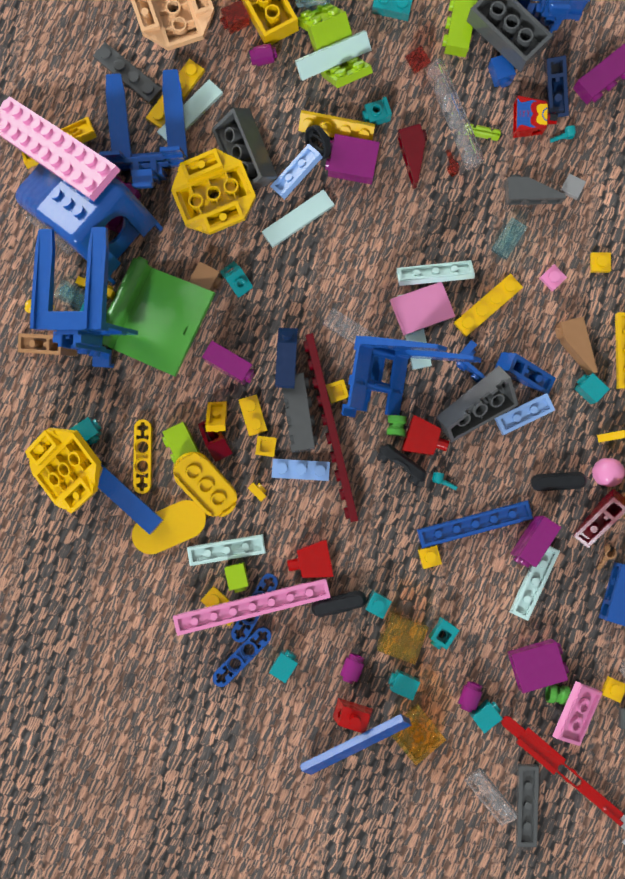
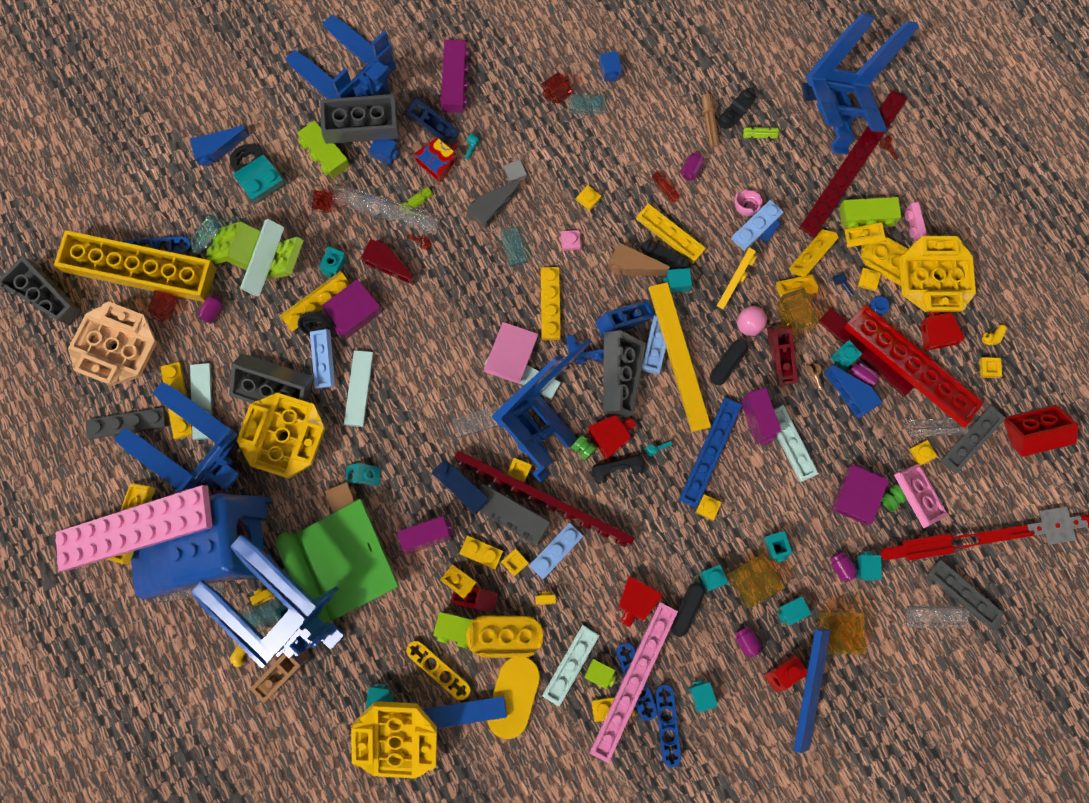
camera: 50 degrees left, 10 degrees down
light aqua tile [396,260,475,286] -> none
none -> black piece [641,240,691,269]
none -> yellow tile [648,282,711,433]

